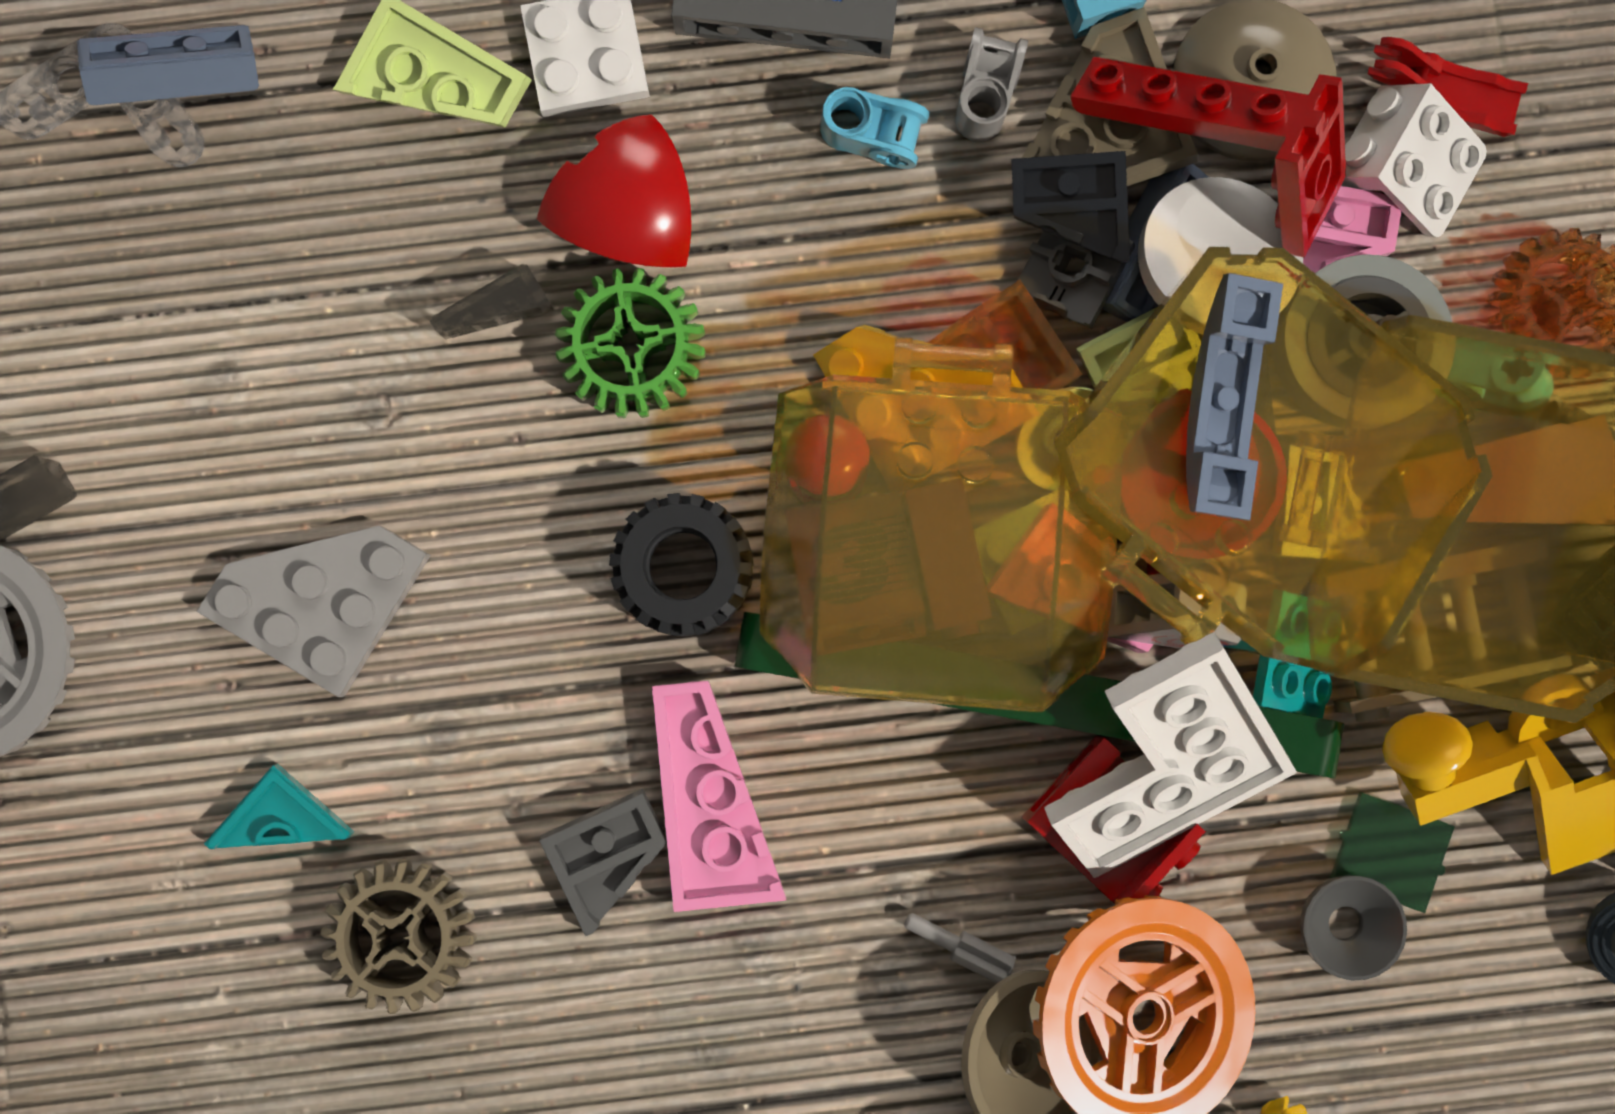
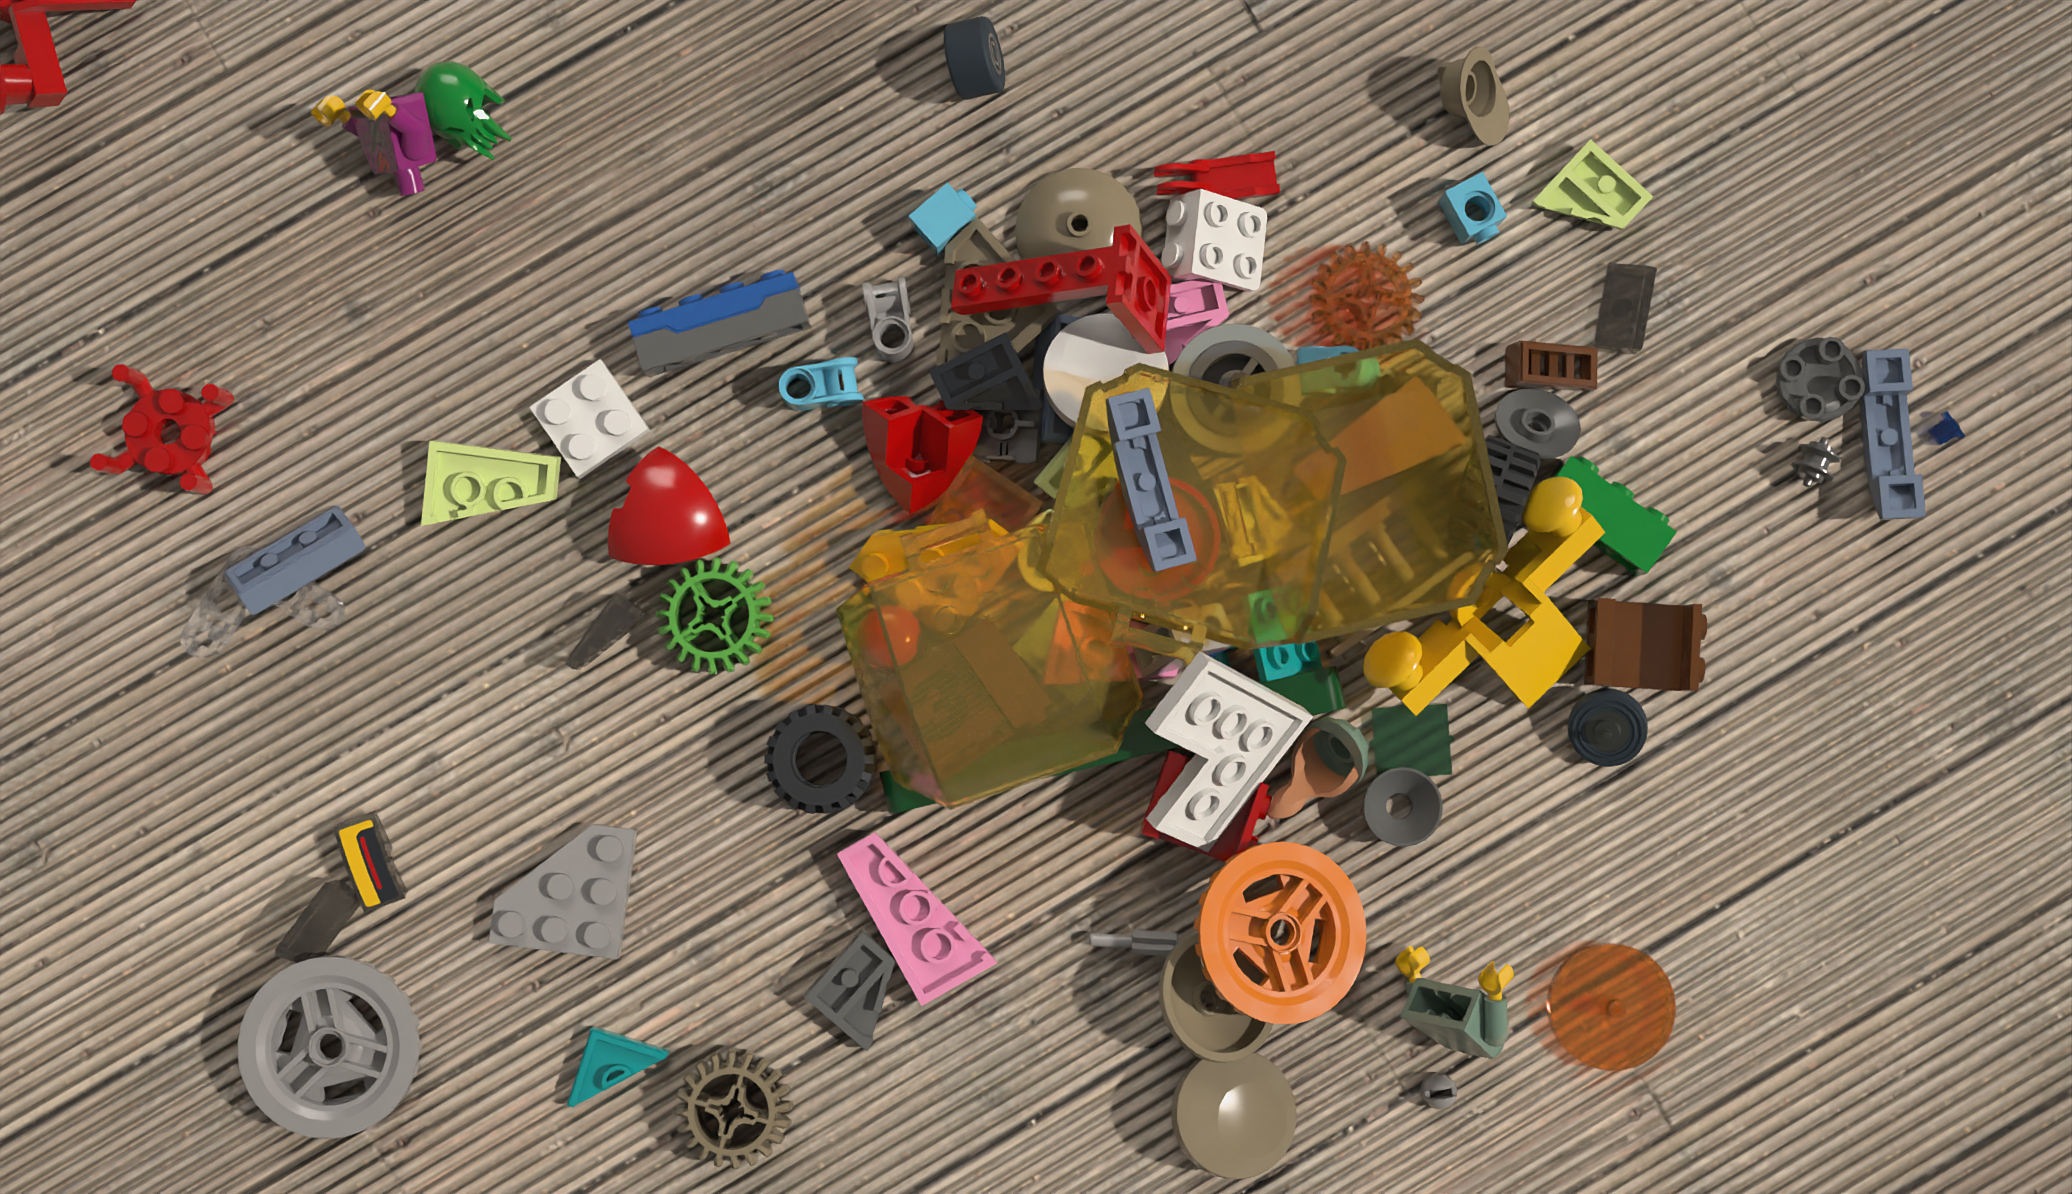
camera: 25 degrees left, 0 degrees up
none -> slope [333,810,408,913]
none -> red brick [862,396,983,514]
none -> piece [1267,717,1369,819]

